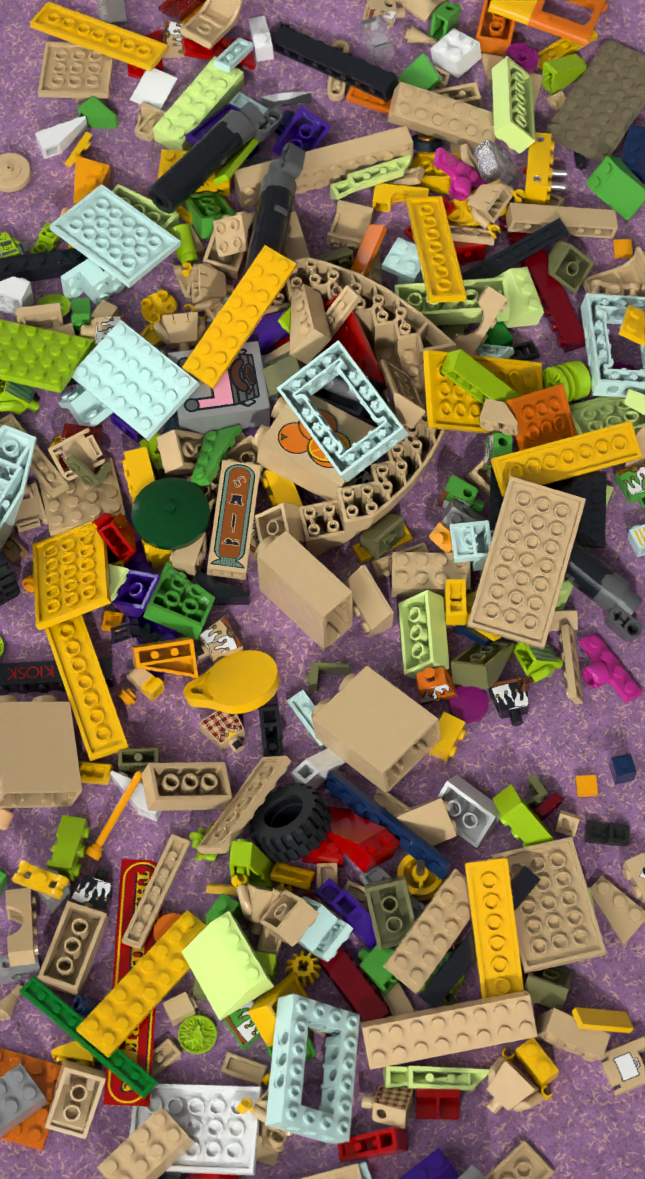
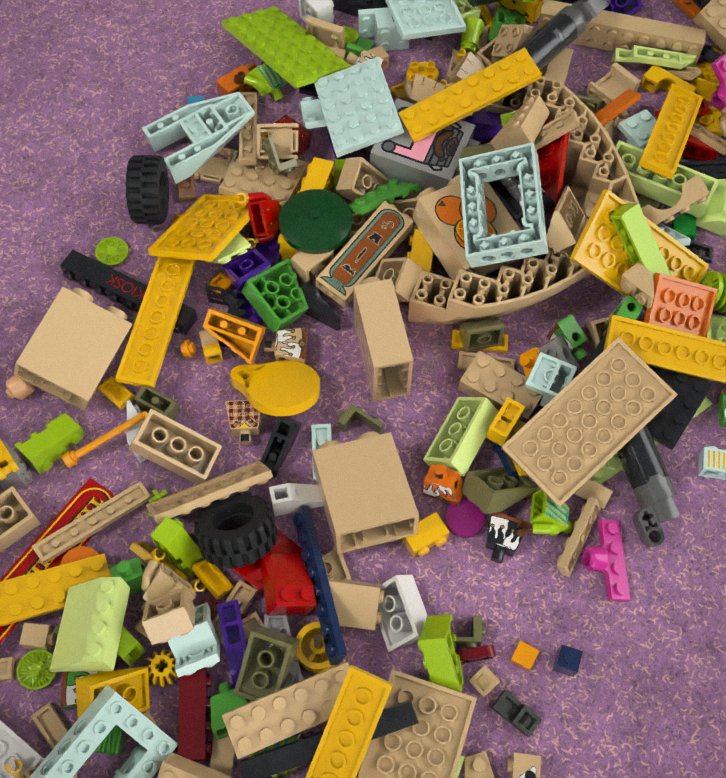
camera: 30 degrees right, 0 degrees up
torso [69,868,113,916] -> none
tan slope [343,564,394,637] -> none

